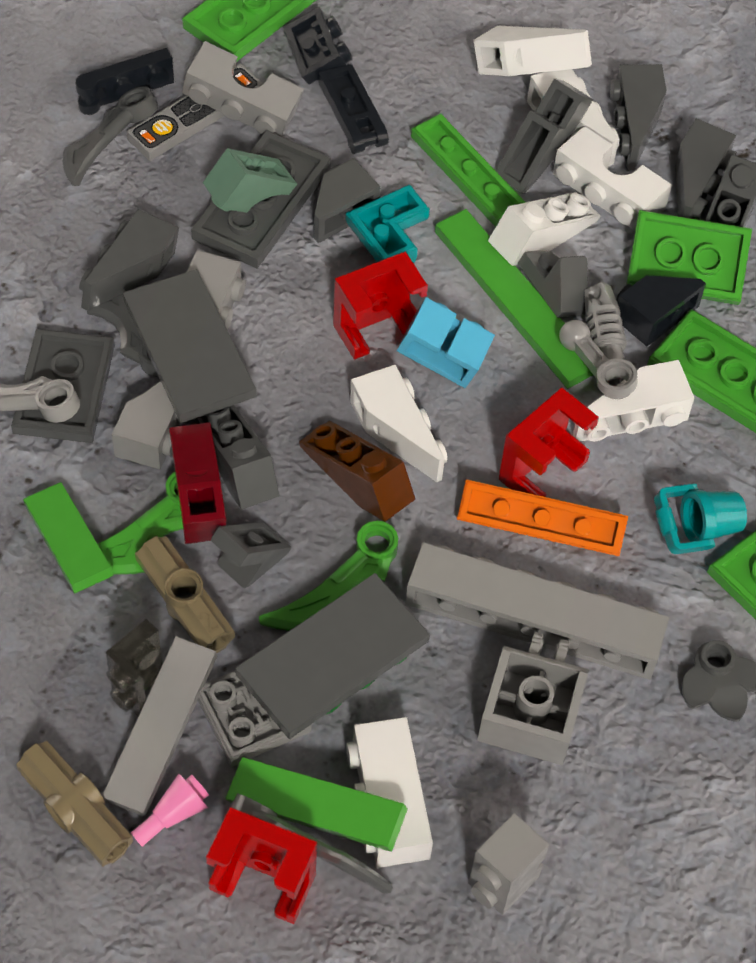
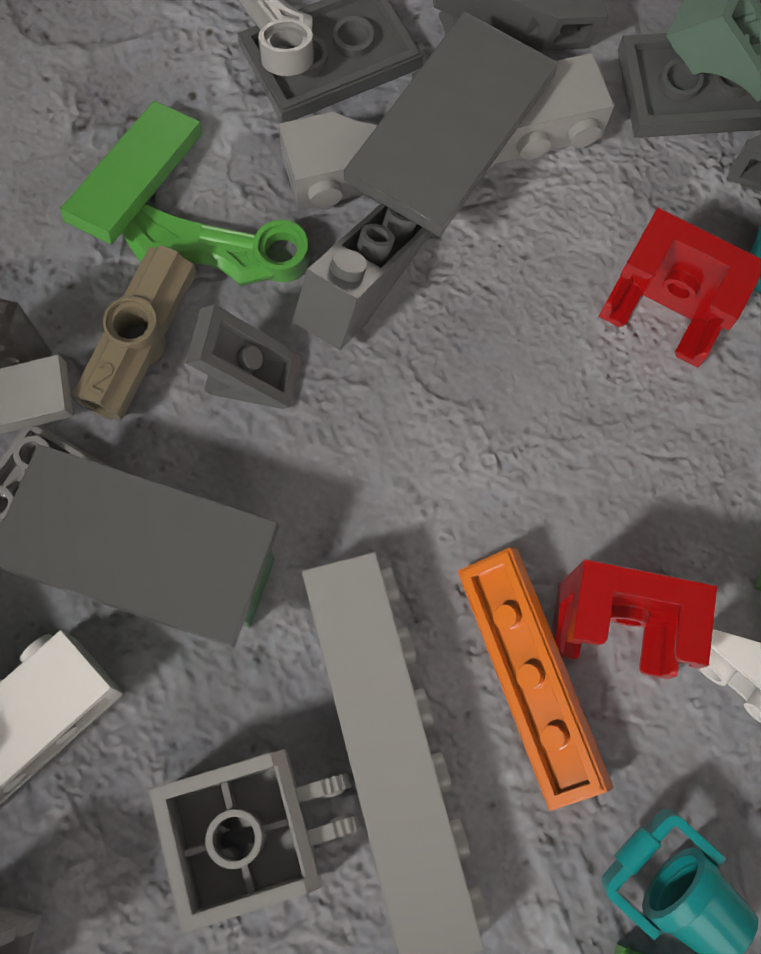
camera: 55 degrees right, 15 degrees up
dark red slope [169,422,226,544] -> none
bright green piece [259,521,398,631] -> none
reddish brown slope [299,420,416,522] -> none
white slope [350,365,448,482] -> none
medium azure piece [397,297,495,388] -> none

